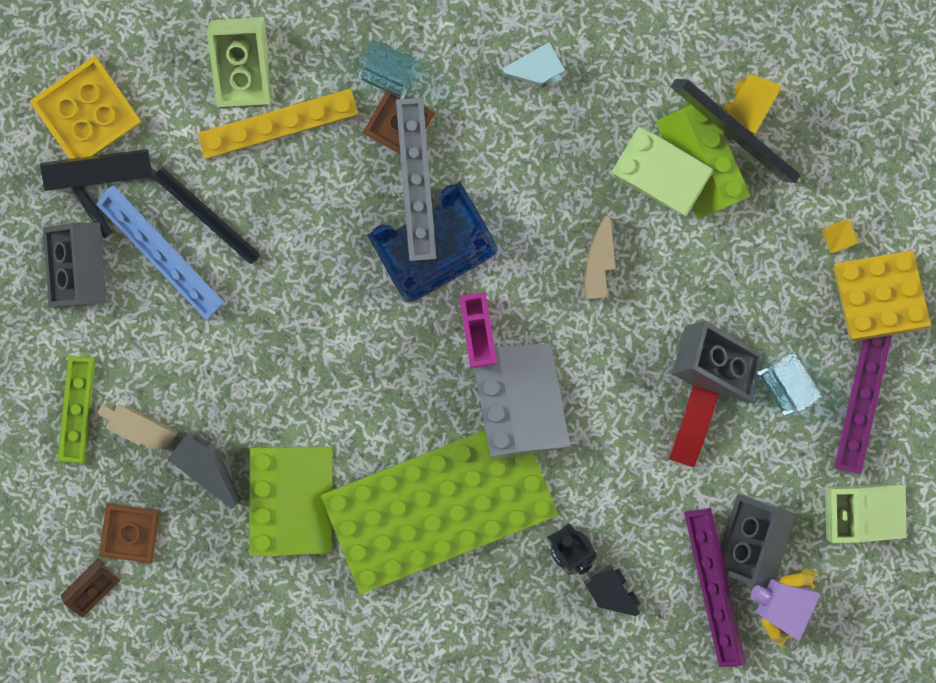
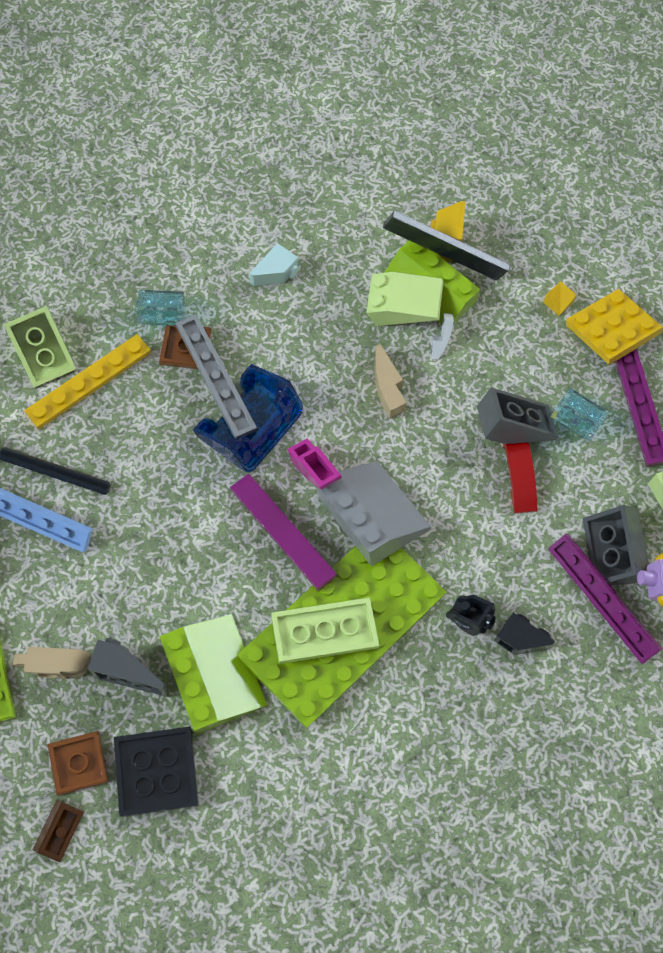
camera: 25 degrees left, 20 degrees down
none -> black plate [113,726,199,817]
none -> magenta tile [230,474,337,592]
none -> yellowish green plate [271,598,379,664]
none -> white slope [431,313,454,359]

